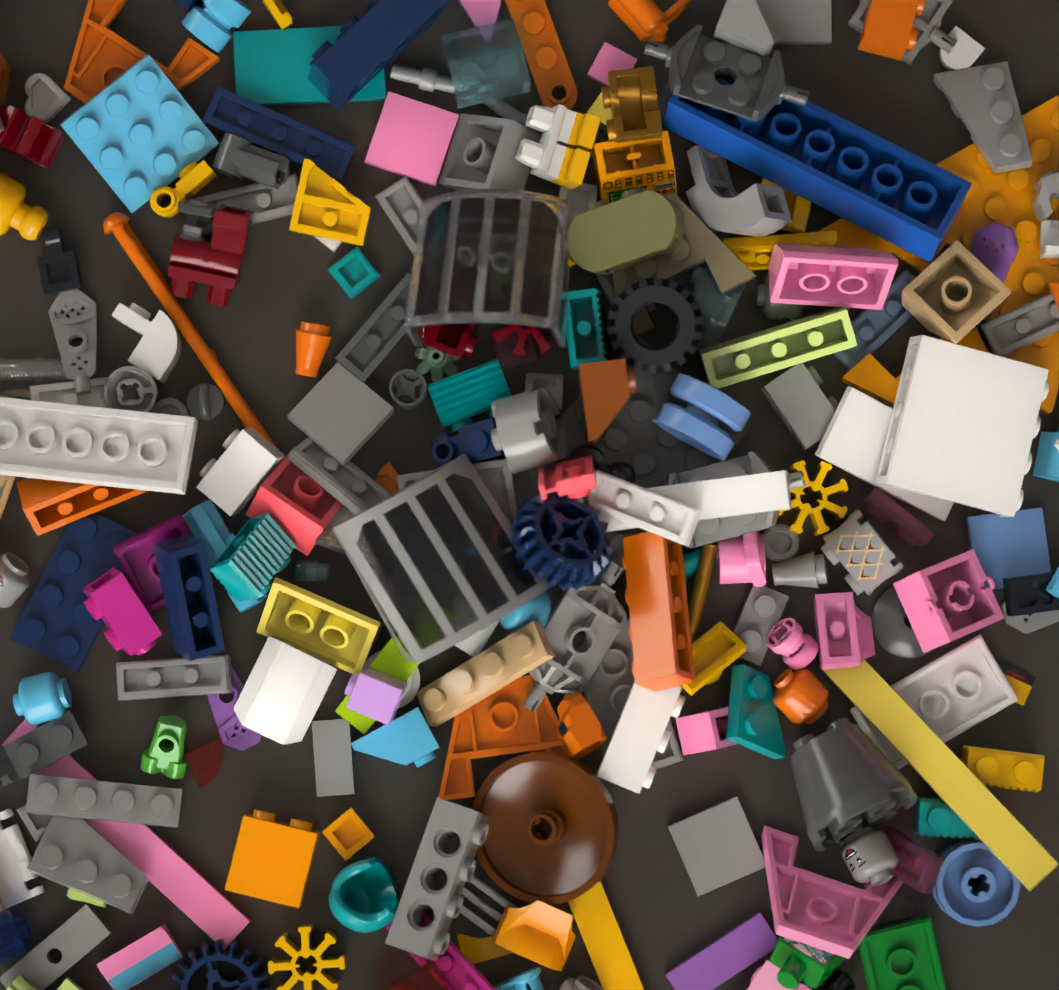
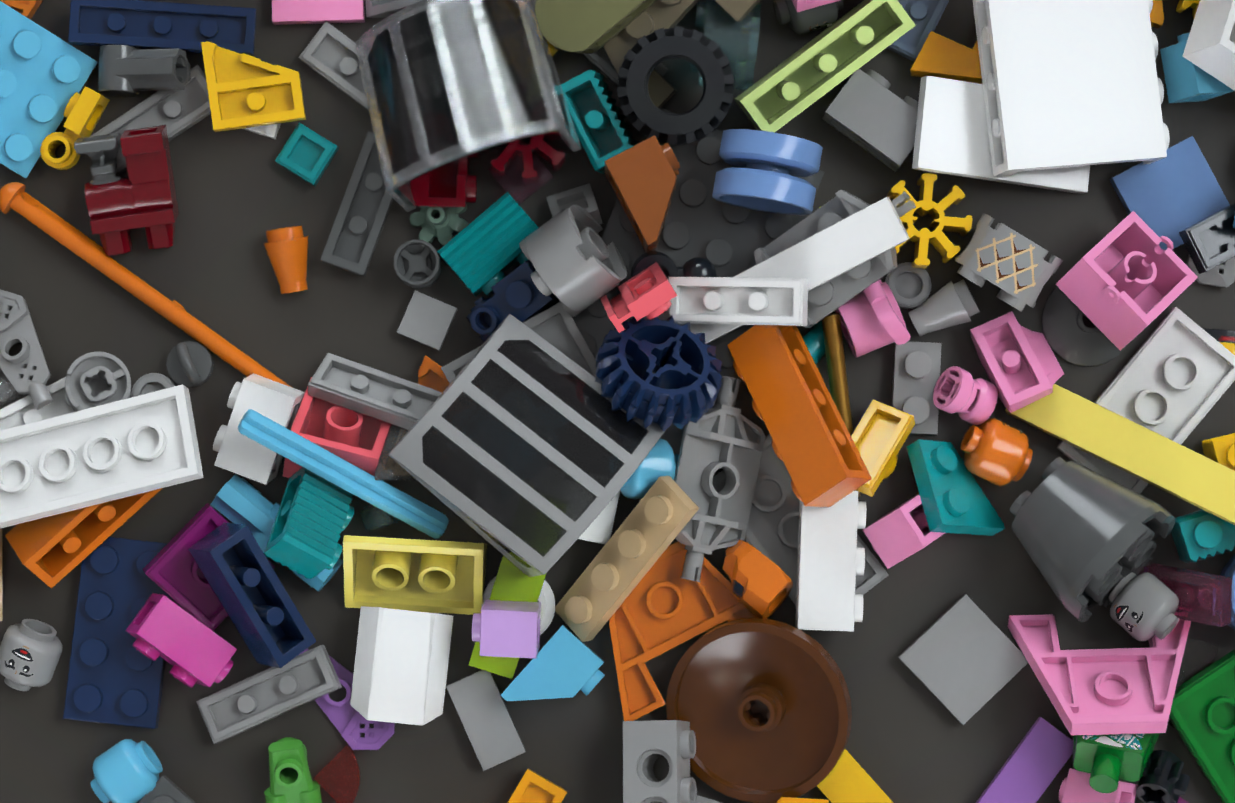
camera: 15 degrees left, 0 degrees up
white brick [112,302,181,384] -> none
light grey tile [287,362,394,466] -> none
clear pink plate [863,486,935,548] -> none
none -> medium azure axle [238,409,449,539]
none -> light grey tile [397,290,458,351]

